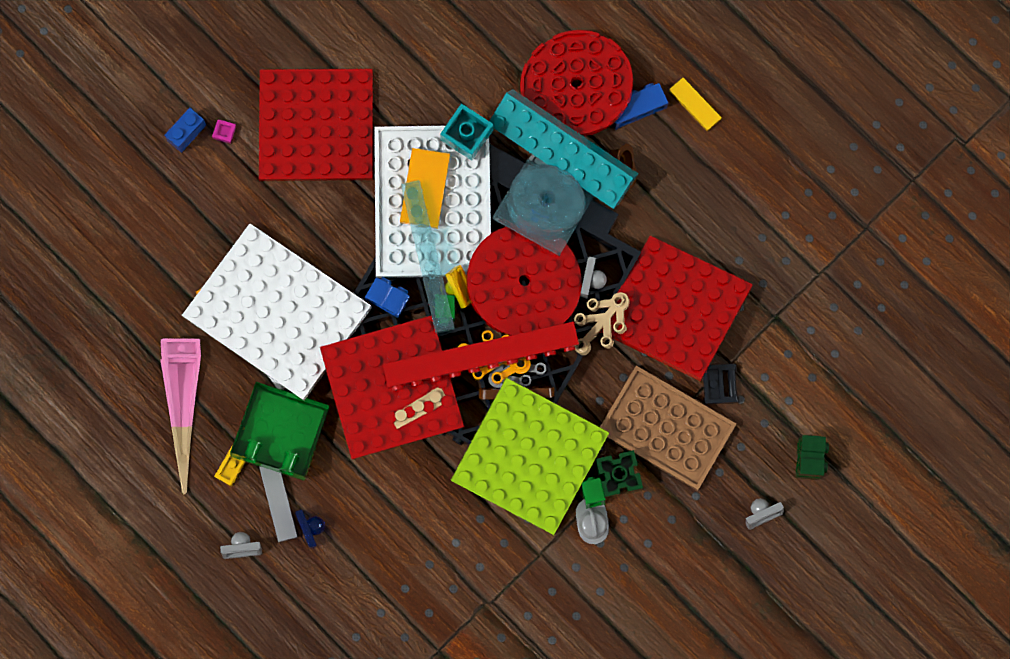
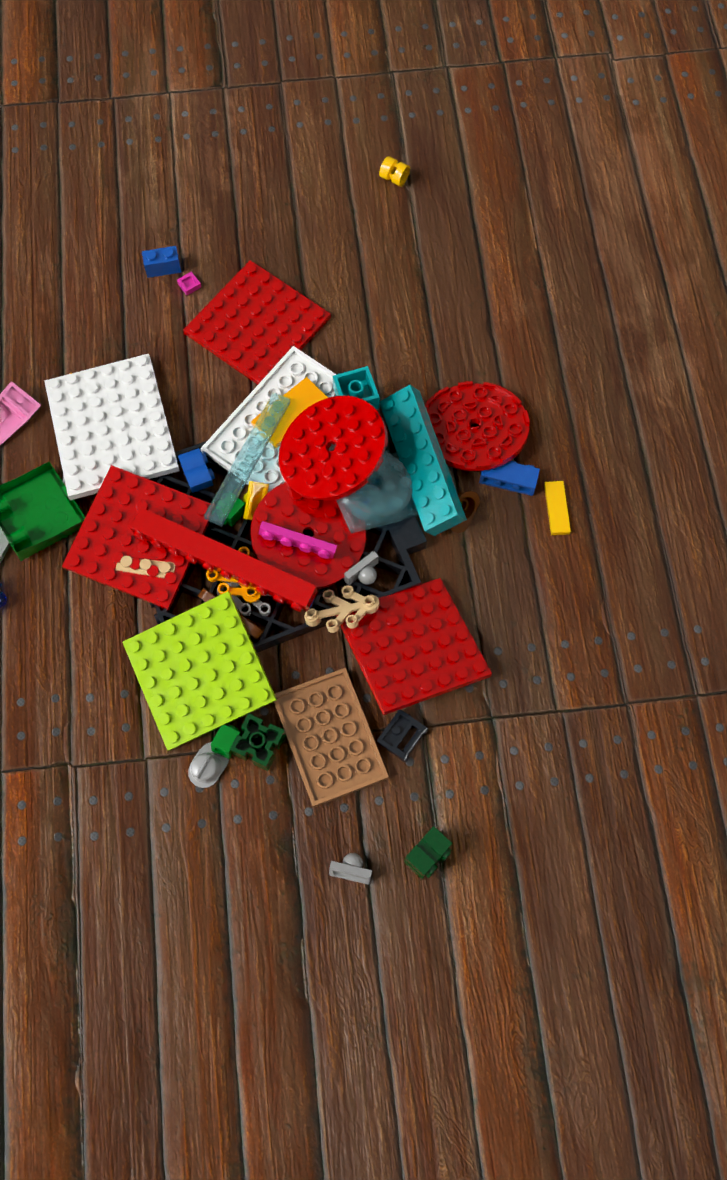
camera: 40 degrees right, 10 degrees down
none -> dark pink plate [259,521,337,559]
none -> red plate [279,396,388,501]

